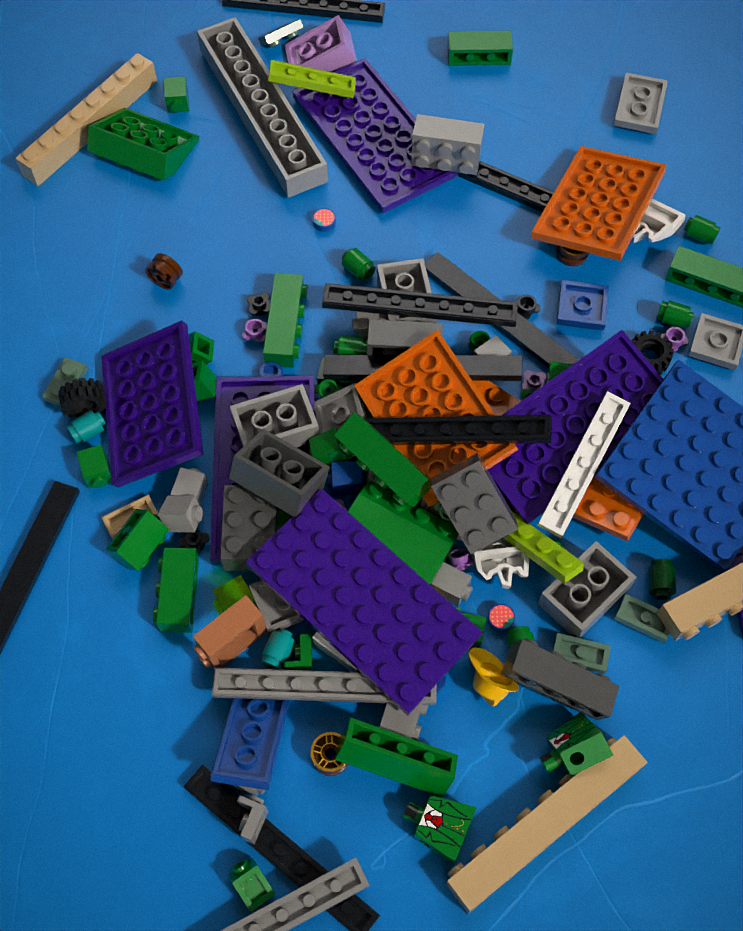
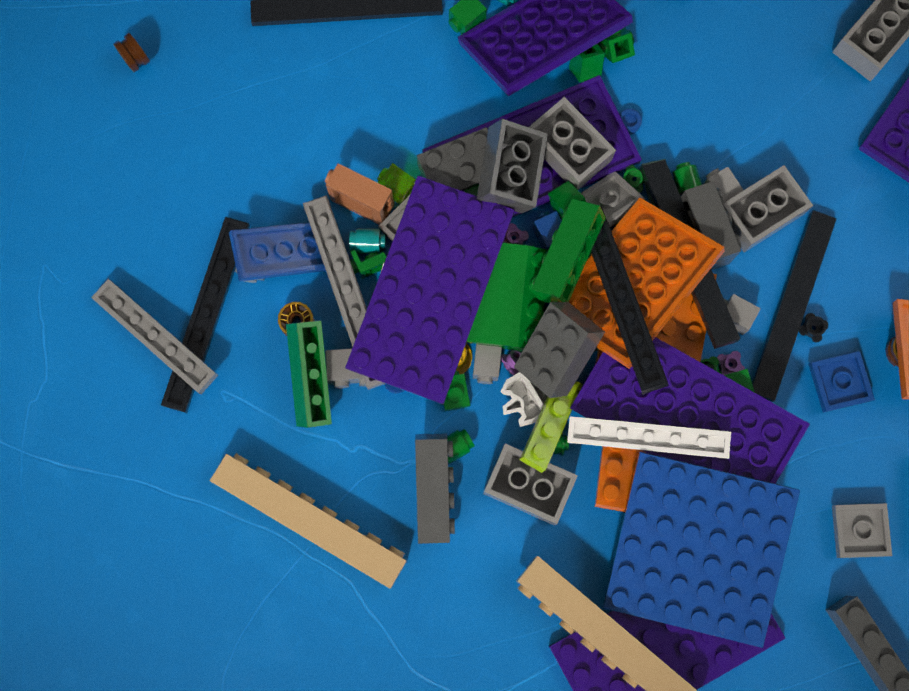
camera: 65 degrees right, 15 degrees up
tan tile [102,495,160,540] -> none
green brick [105,509,170,571] -> none
green brick [153,548,199,633] -> none
light grey brick [158,495,204,532] -> none
light grey brick [170,467,208,505] -> none
black plate [178,528,210,554] -> none
green bracket [228,858,276,912] -> none
light grey bracket [237,794,269,845] -> none
medium lavender plate [242,319,267,343] -> none
black plate [247,292,270,316] -> none
green brick [263,273,308,368] -> none
tile [313,208,336,231] -> none
black tile [322,283,518,327] -> none
green brick [342,248,376,282] -> none
green torso [403,796,476,865] -> none
green plate [468,331,490,351] -> none
yellow piece [468,648,519,706] -> none
tile [488,604,515,632] -> none
green torso [539,712,613,775] -> none
sand green plate [553,633,611,674] -> none
sand green plate [614,594,669,643] -> none
black tyre [632,330,674,375] -> none
dark green brick [648,559,676,600] -> none
green brick [656,300,694,330] -> none
medium lavender plate [661,327,688,352] -> none

